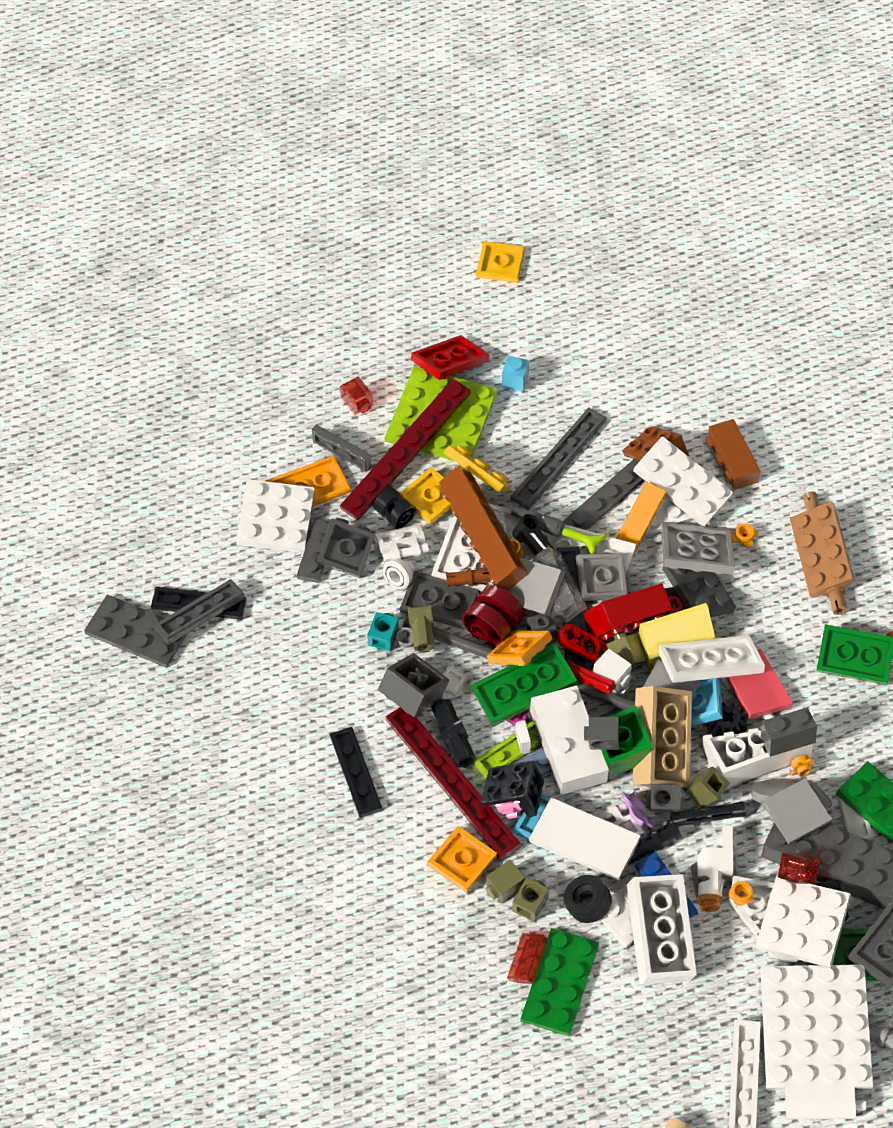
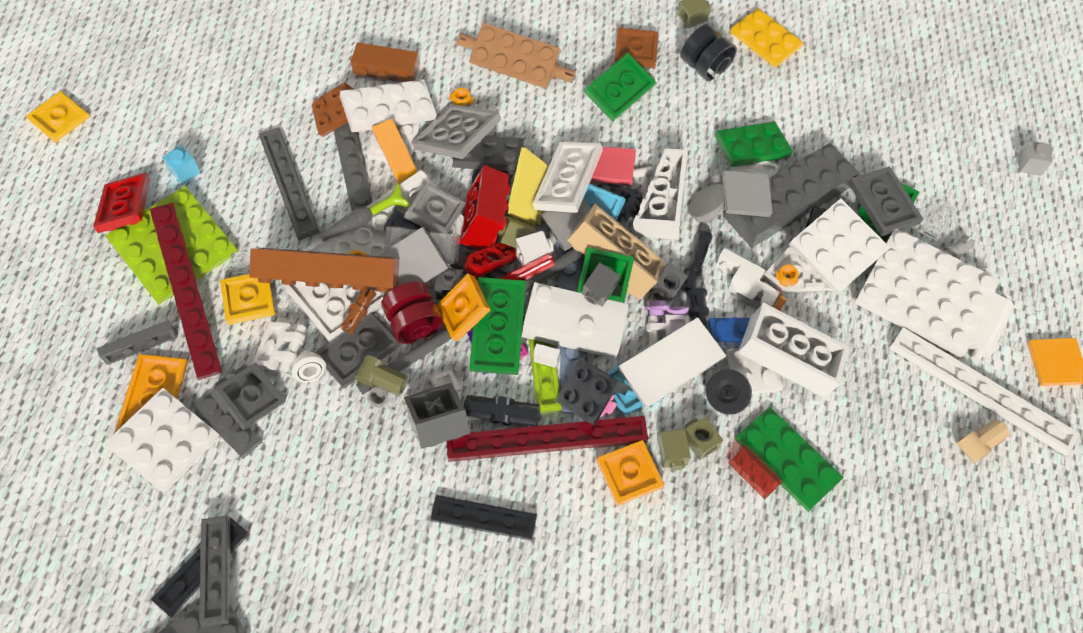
camera: 65 degrees left, 5 degrees up
clear red brick [340,376,373,415] -> none
teal brick [367,612,399,652] -> none
black wheel [373,487,416,529] -> none
yellow plate [444,445,512,493] -> none
black piece [512,514,555,562] -> none
olive brick [685,766,730,808] -> none
dark grey brick [761,707,817,757] -> none
clear red brick [778,853,820,884] -> none
light orange plate [791,755,815,776] -> none

